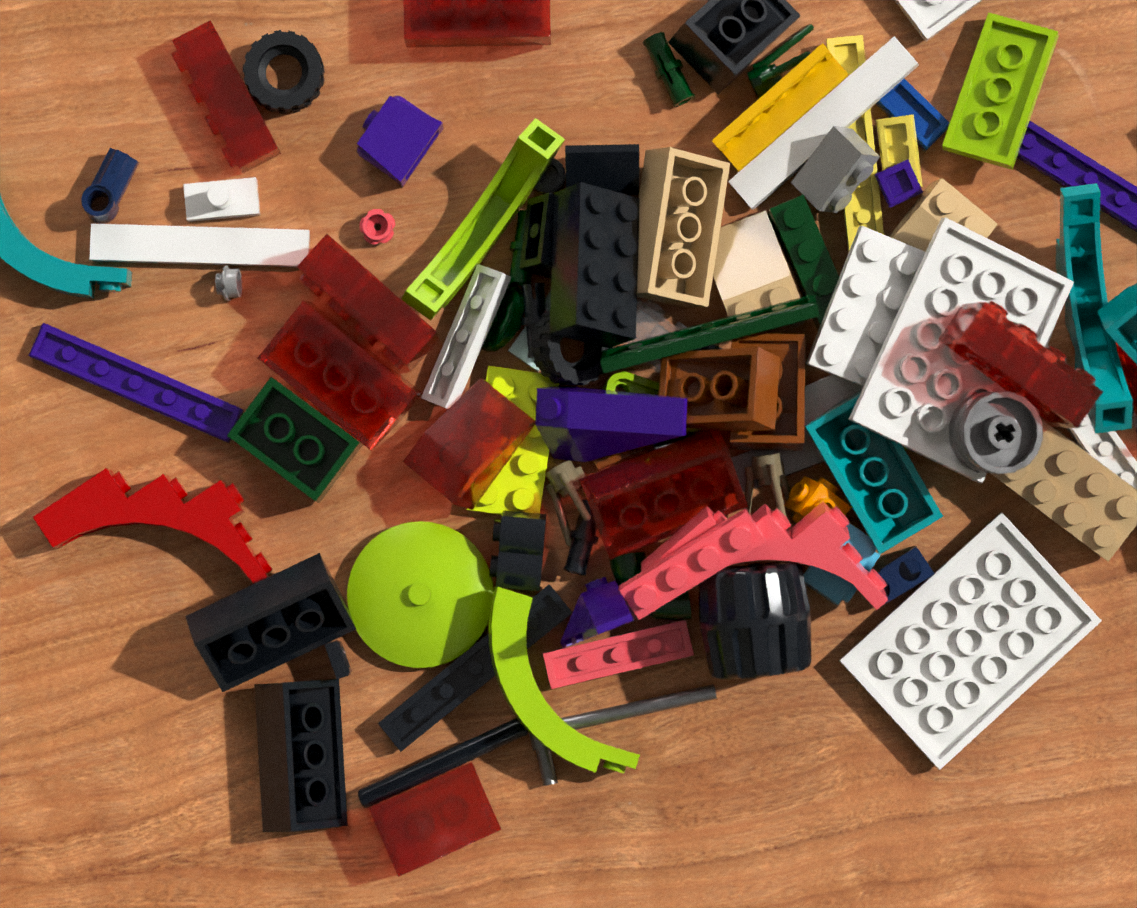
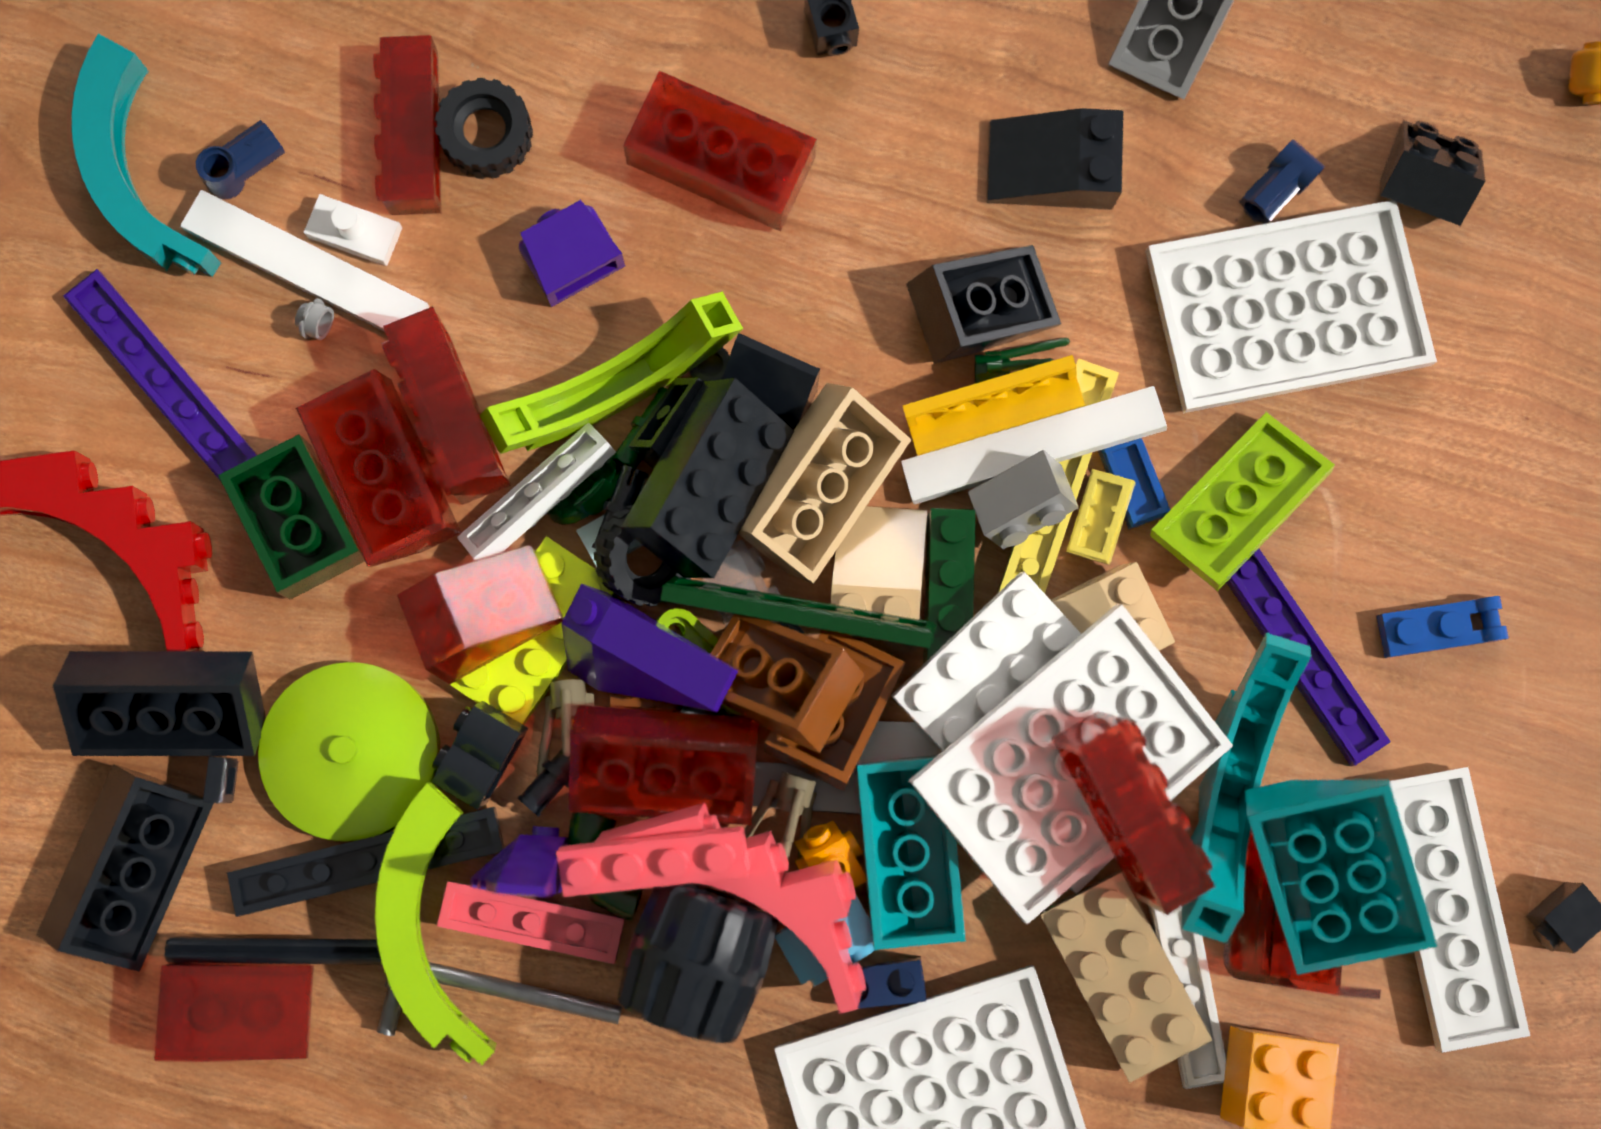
camera: 15 degrees right, 5 degrees down
coral plate [359,209,395,245] -> none
dark green pin [643,32,695,107] -> none
dark purple tile [874,159,923,208] -> none
flat silver wheel [949,392,1043,474] -> none

